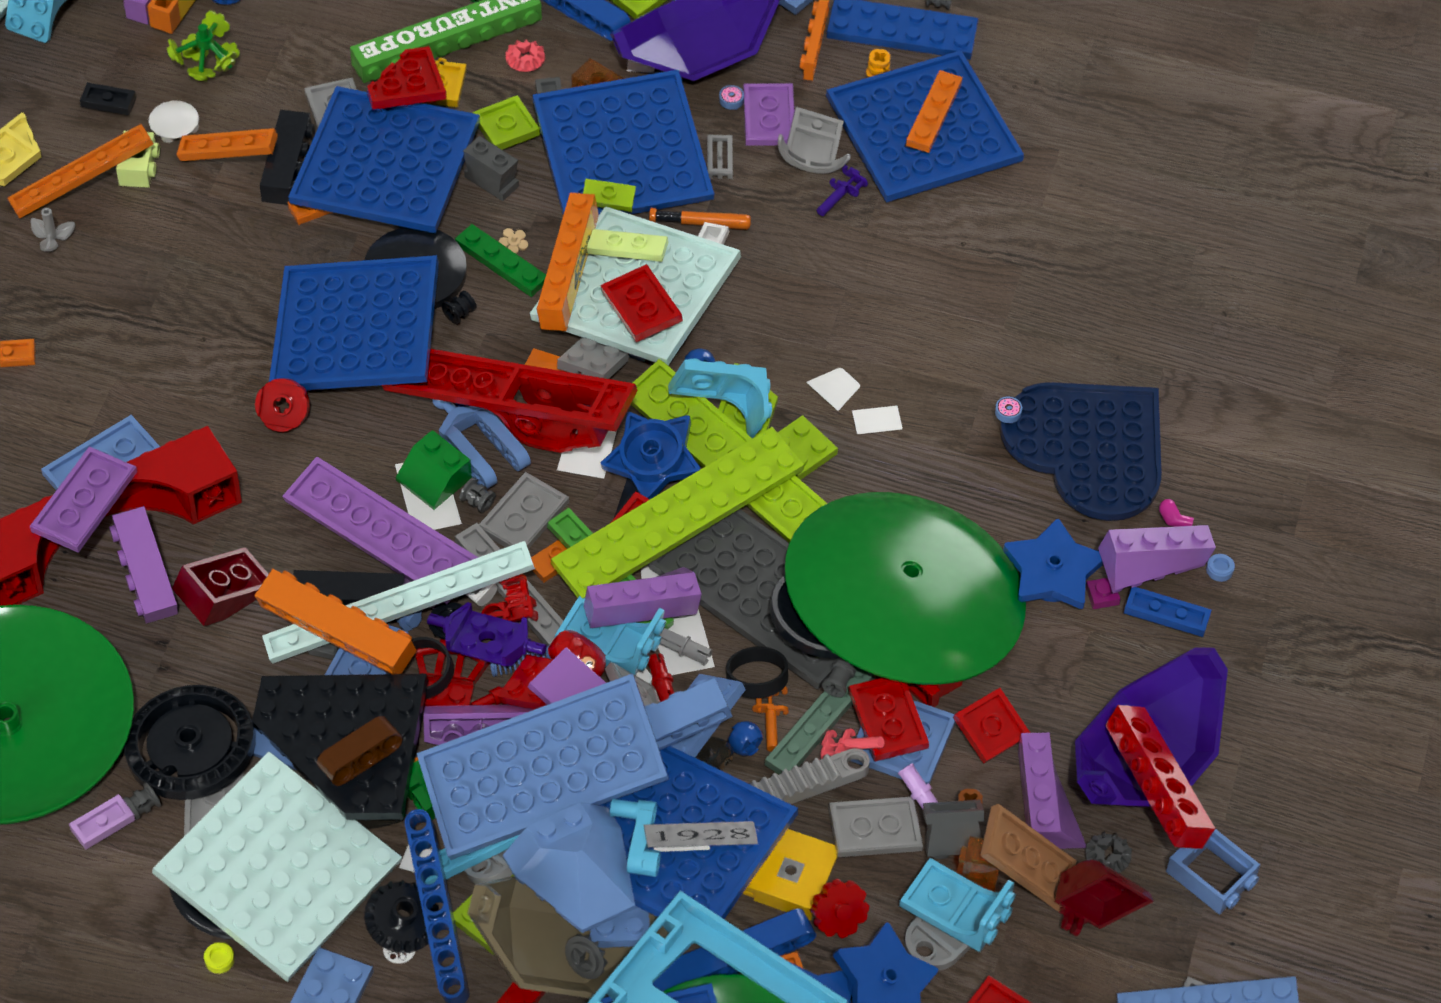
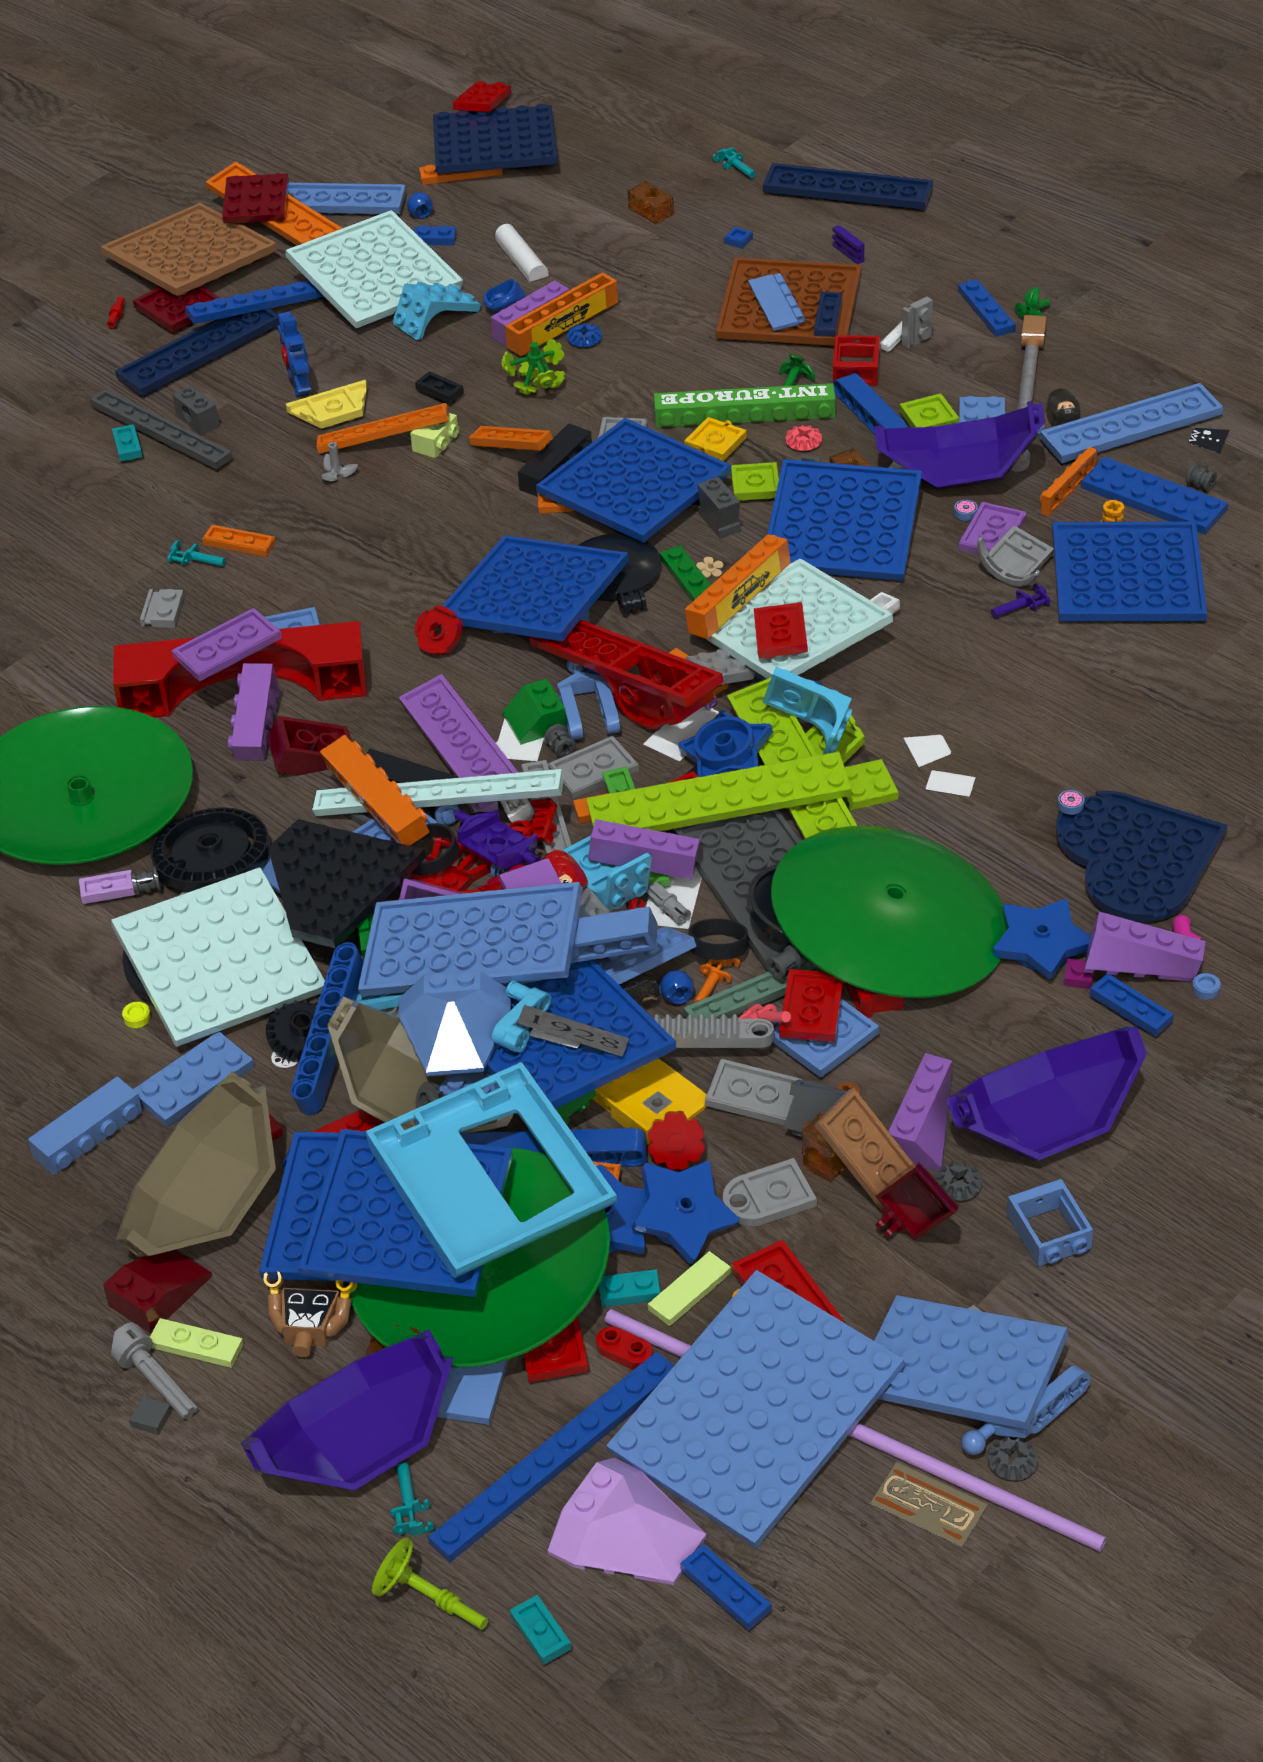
camera: 30 degrees right, 10 degrees down
white dish [149,101,199,143] -> none
reddish brown beam [317,716,402,786] -> none
red plate [367,46,446,110] -> none
lime plate [583,179,636,212] -> none
yellowish green plate [587,229,668,262] -> none
orange piece [649,208,751,230] -> none
light grey tile [707,135,733,179] -> none
lavender pin [898,763,938,809] -> none
medium azure bracket [899,858,1016,952] -> none
orange plate [906,70,963,153] -> none
red plate [953,688,1030,764] -> none
red brick [1105,705,1216,849] -> none

